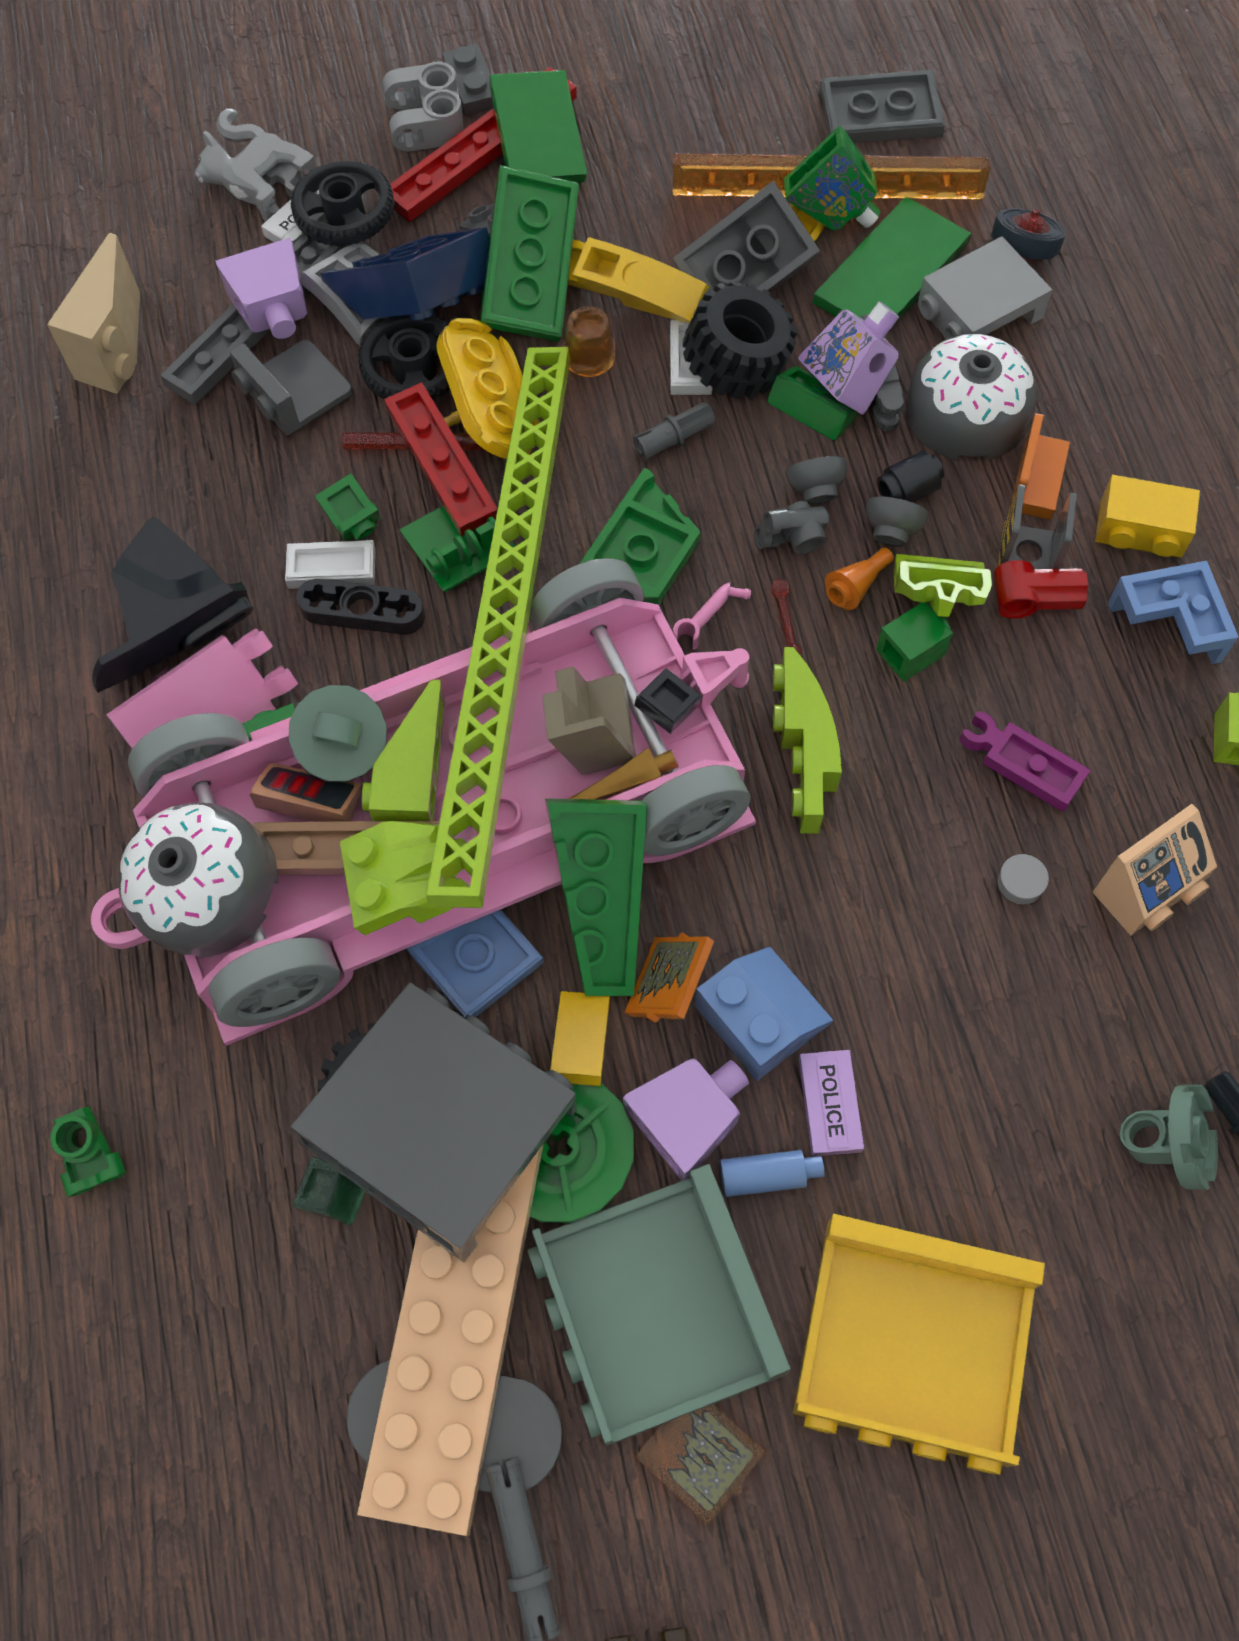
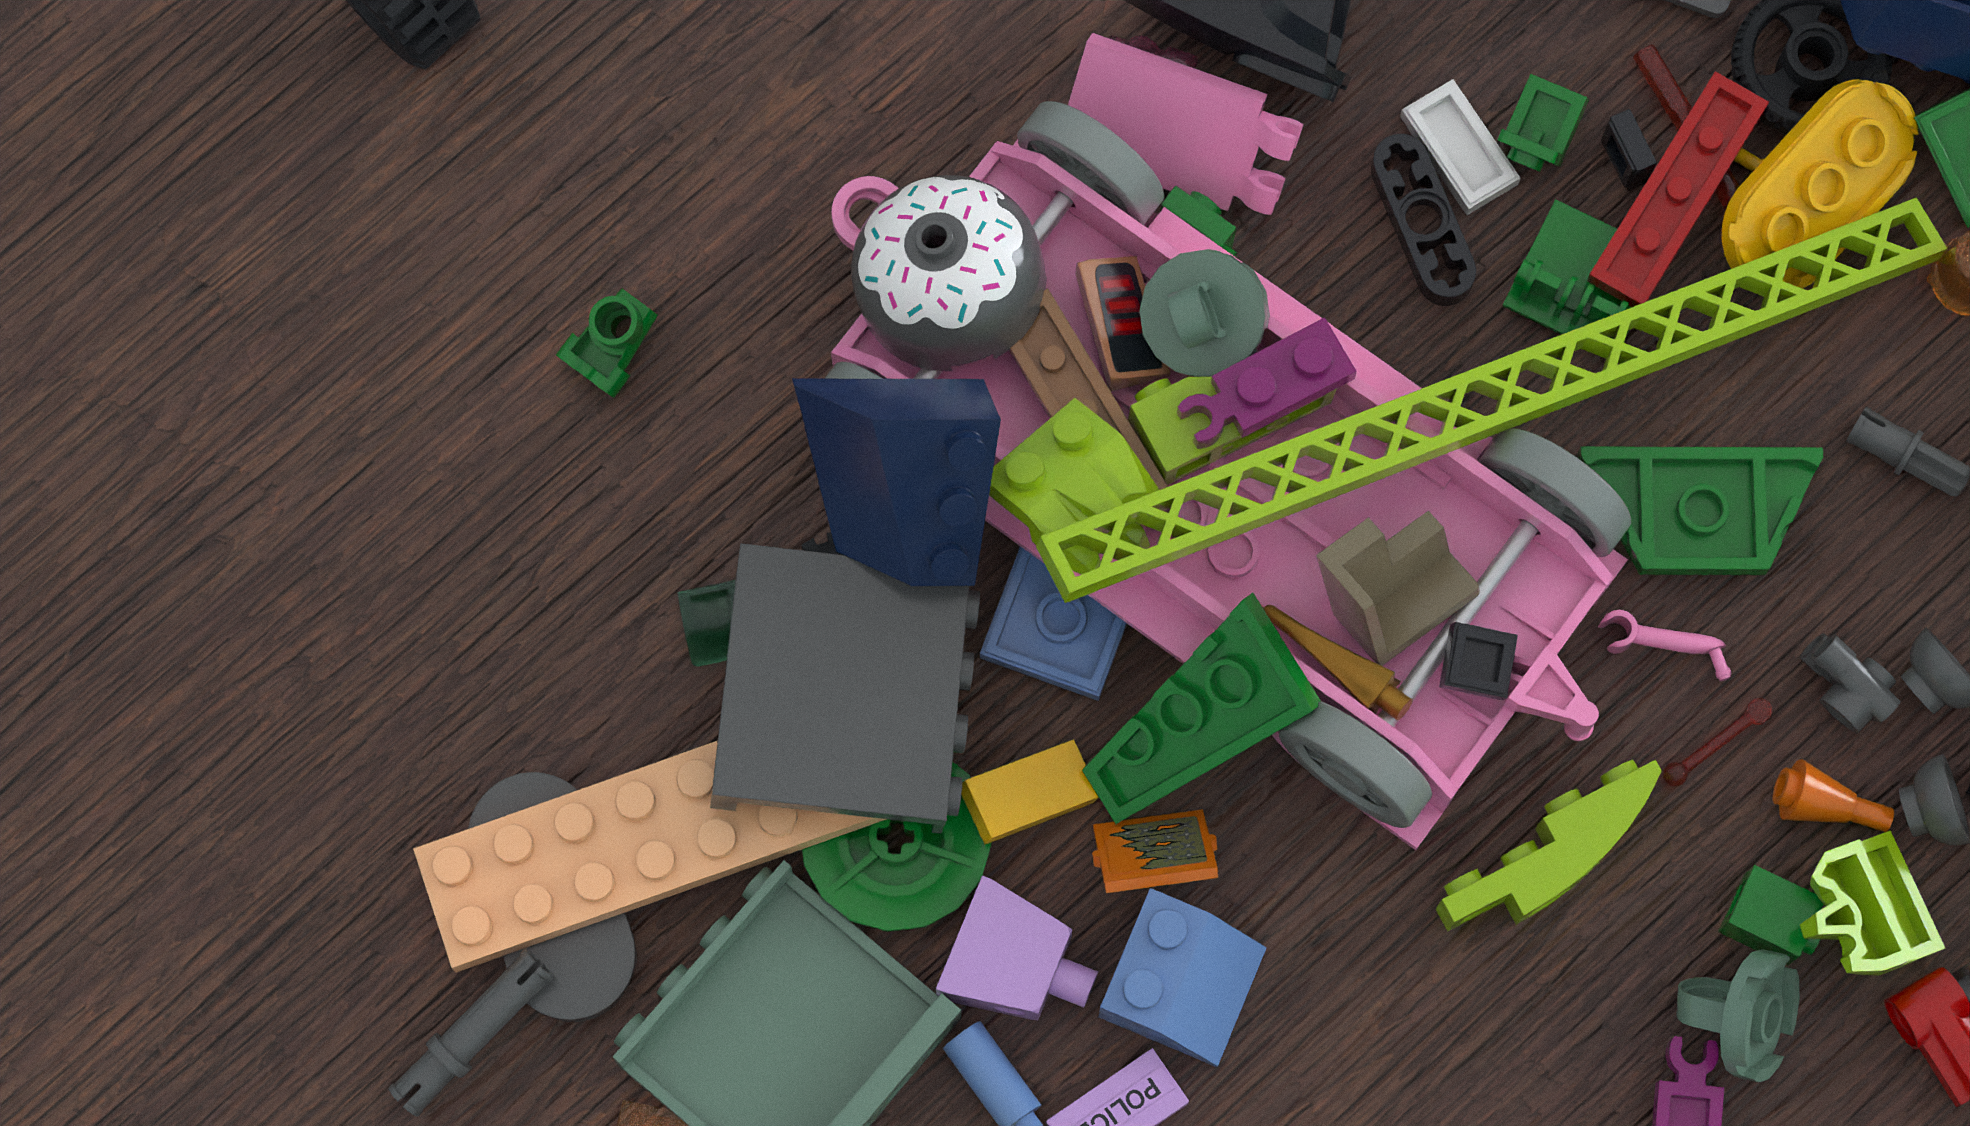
camera: 60 degrees right, 10 degrees up
none -> dark blue wedge [792,378,1001,586]
none -> magenta plate [1177,317,1357,449]
none -> black tile [1601,109,1657,191]
none -> sand green tile [1676,949,1800,1082]

